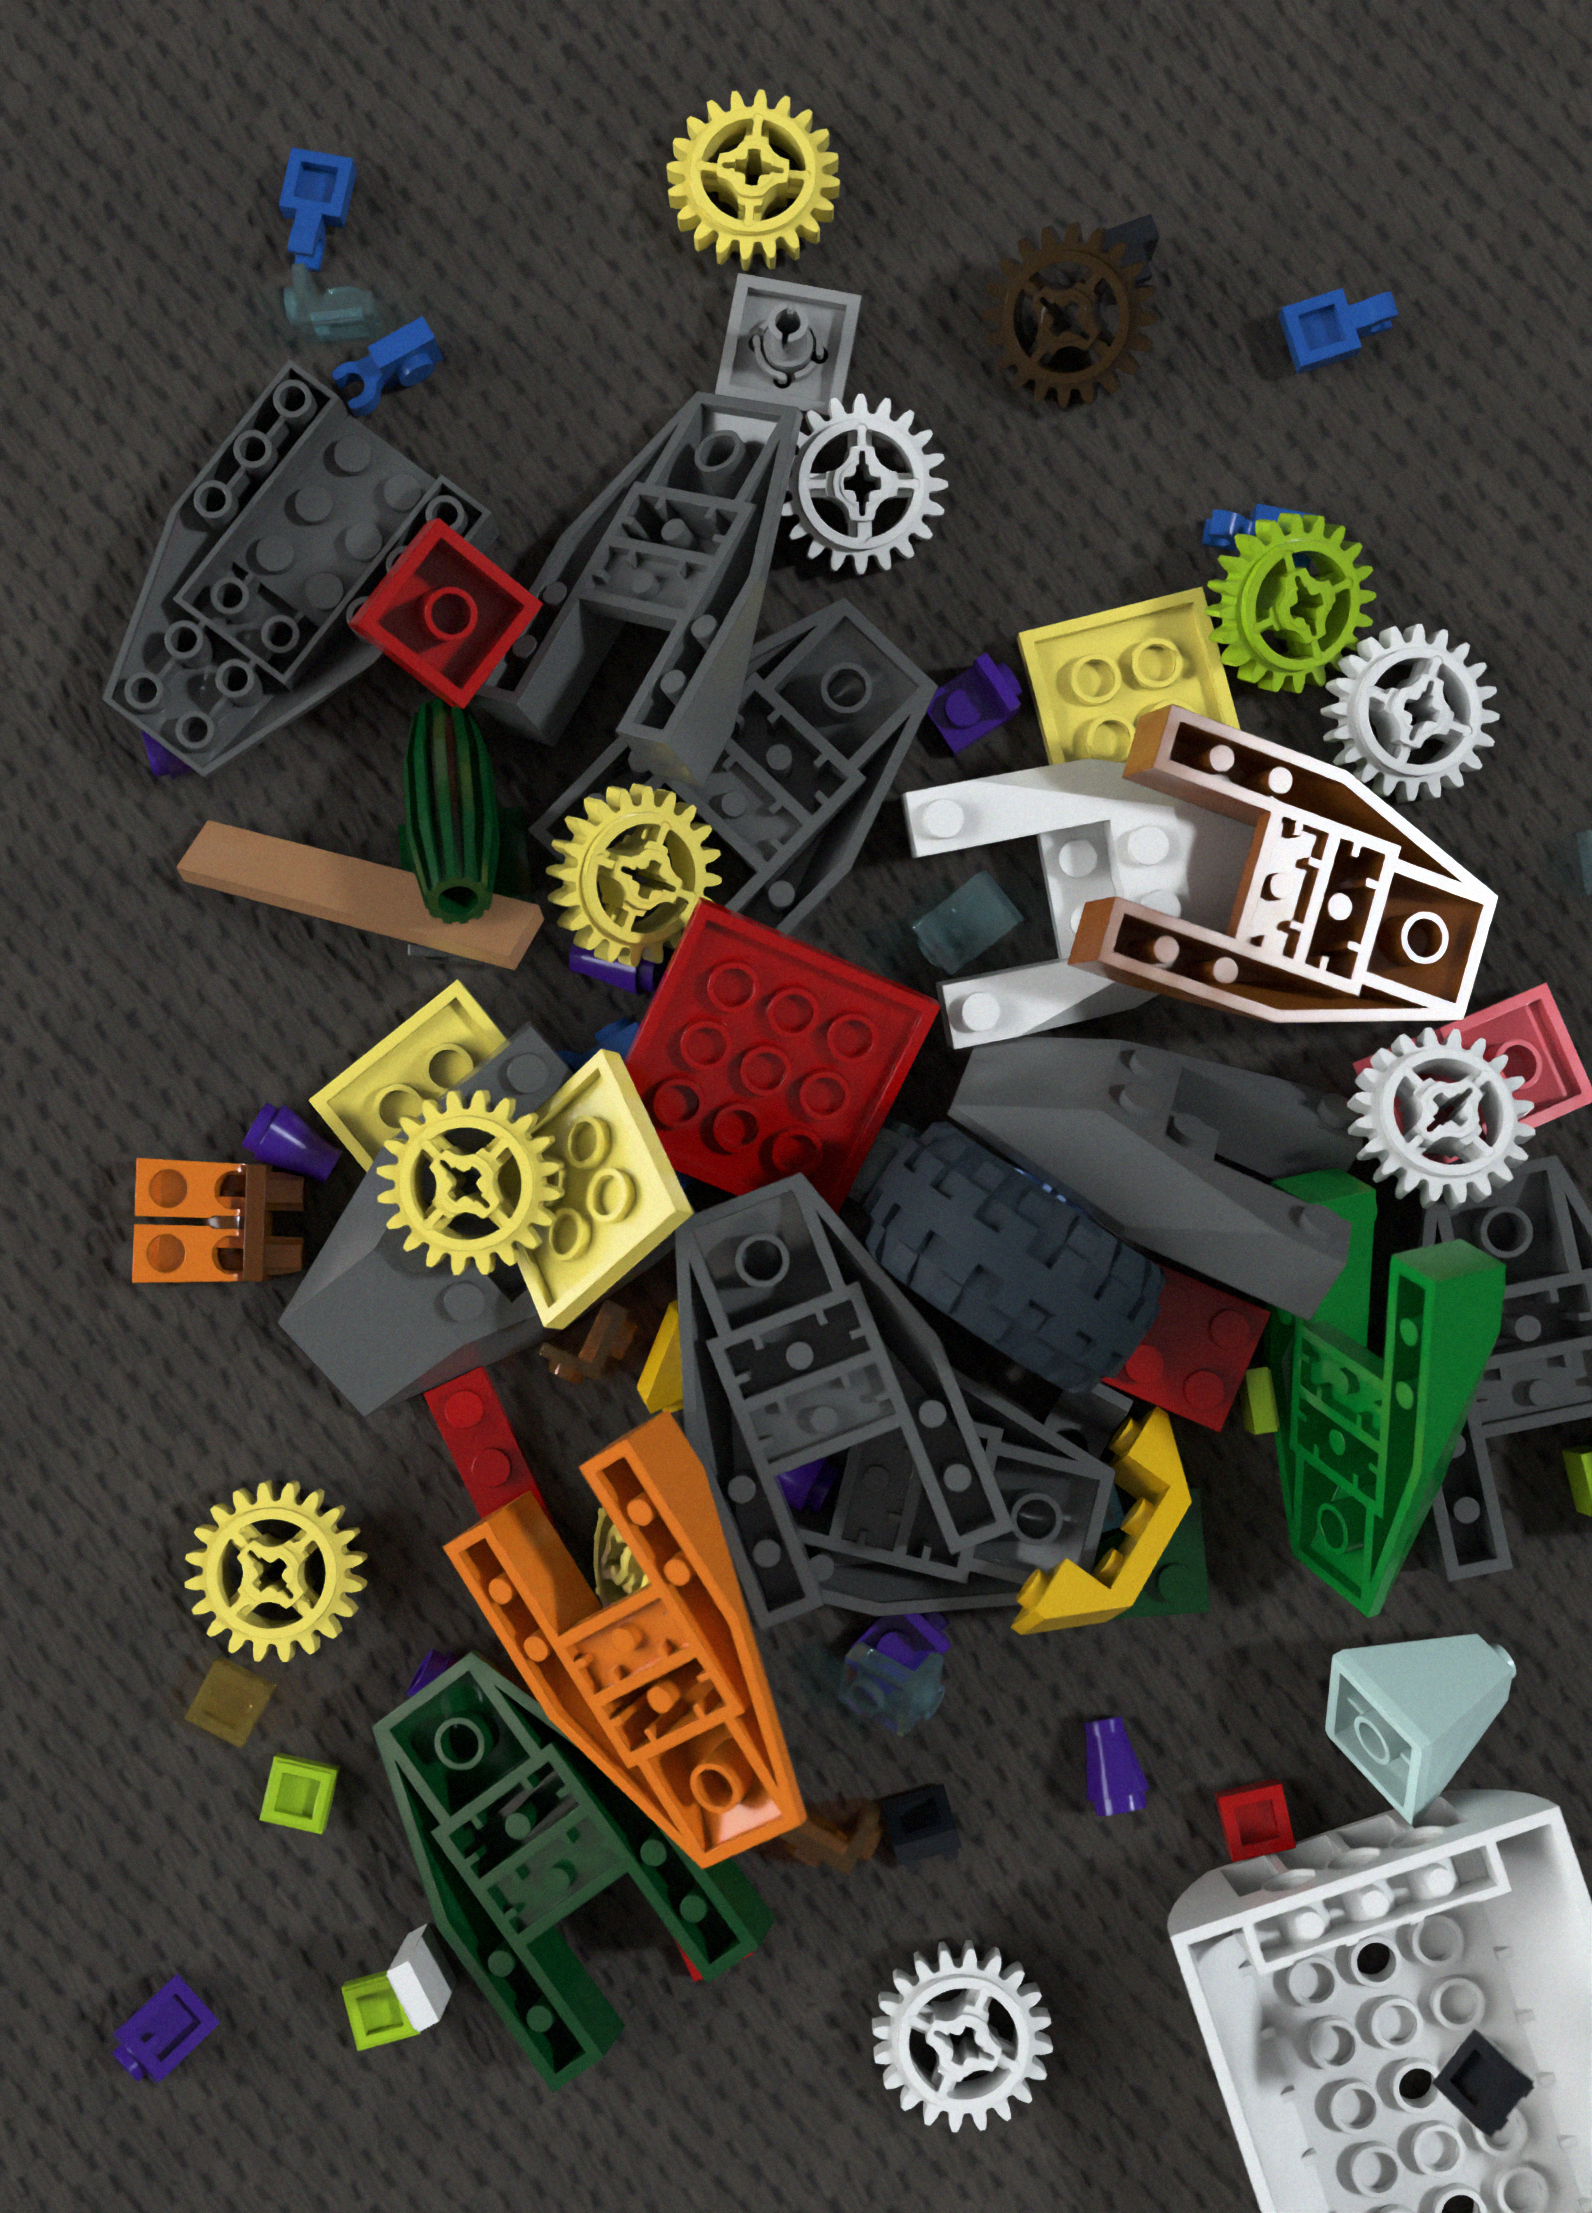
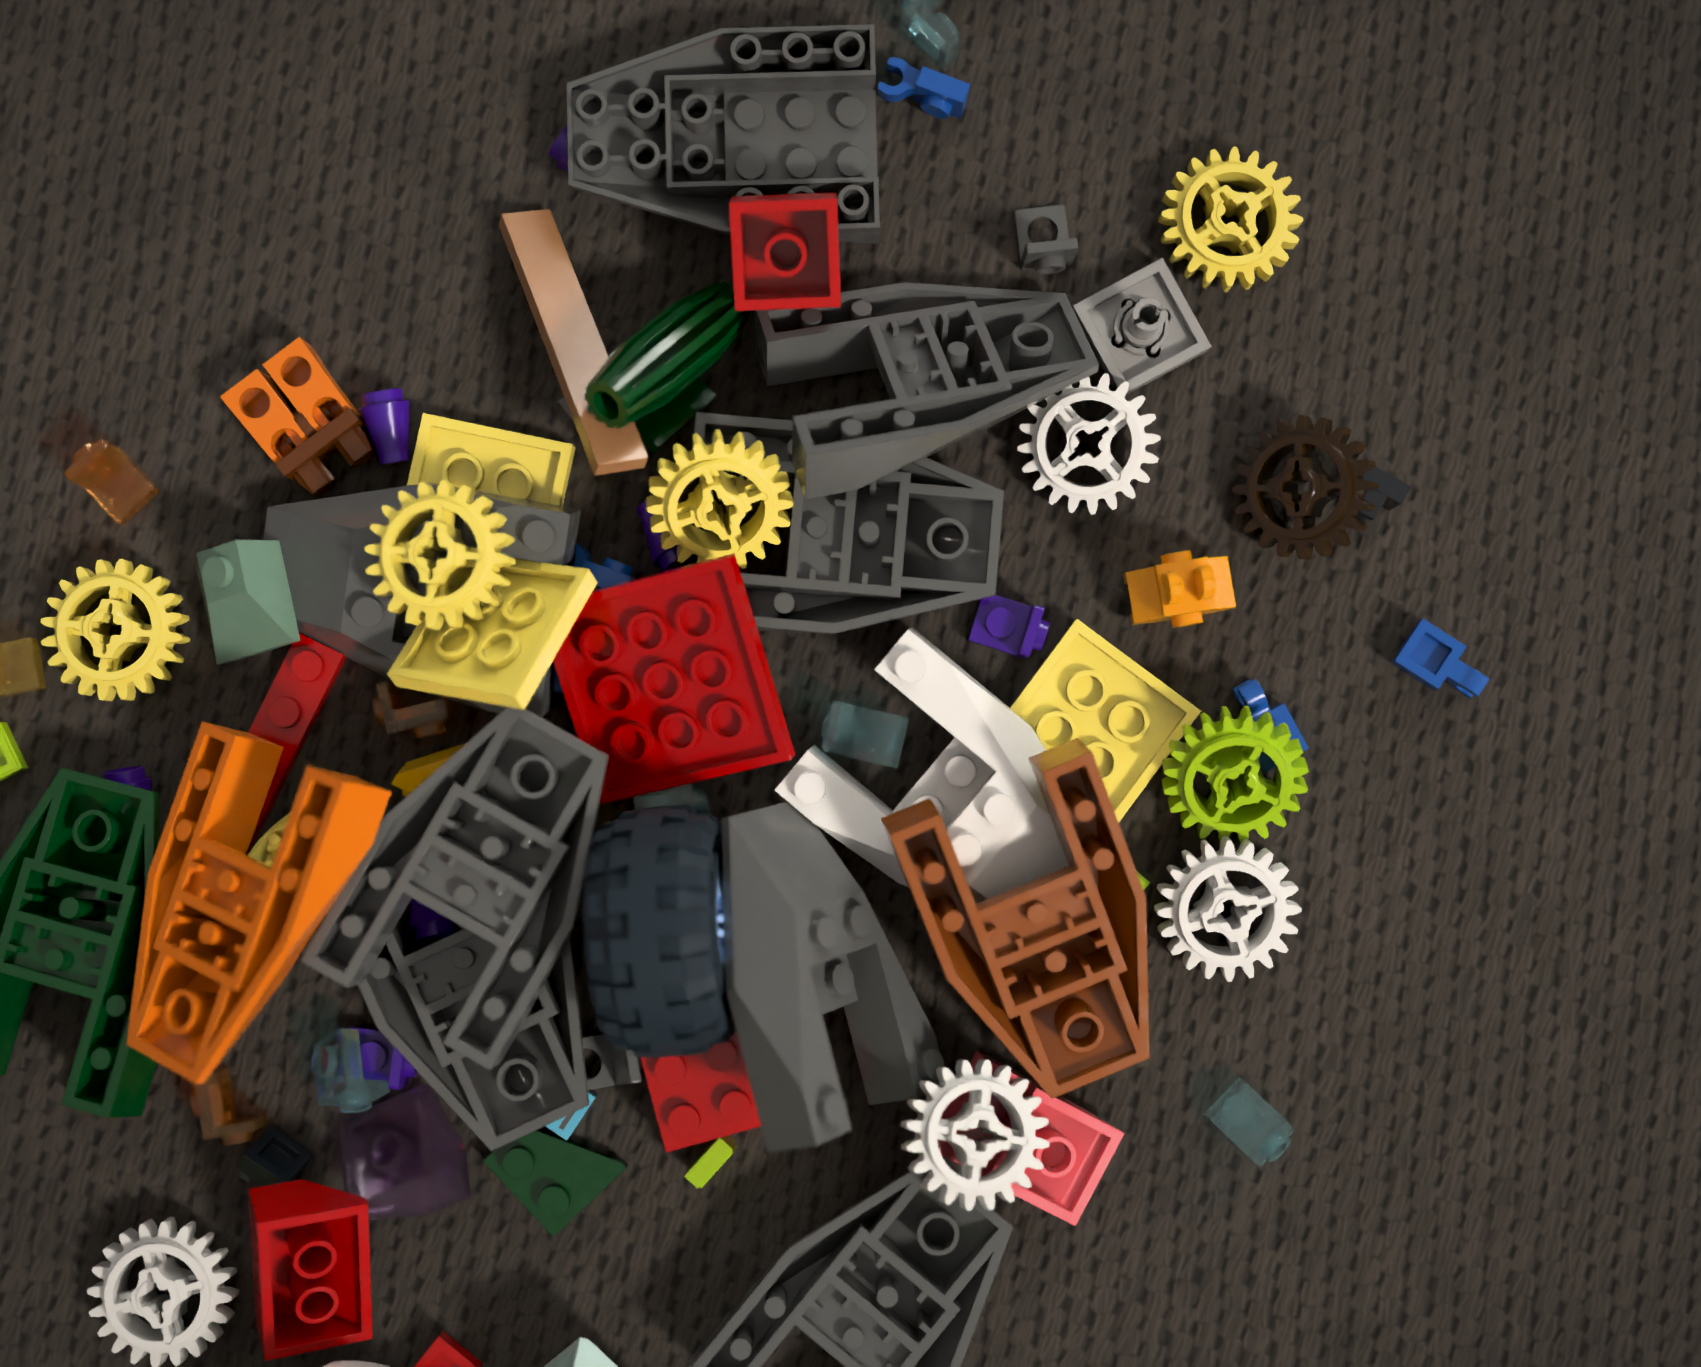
camera: 55 degrees right, 0 degrees up
yellow slope [1011,1406,1192,1635] -> none
dark purple cone [1084,1716,1150,1816] -> none
green wedge [1263,1167,1506,1618] -> none
none -> clear orange bracket [64,439,160,525]
none -> sand green slope [196,540,301,665]
none -> red slope [248,1179,373,1361]
none -> clear purple slope [339,1084,471,1220]
none -> dark grey bracket [1015,205,1078,274]
none -> light orange hinge [1123,550,1236,628]

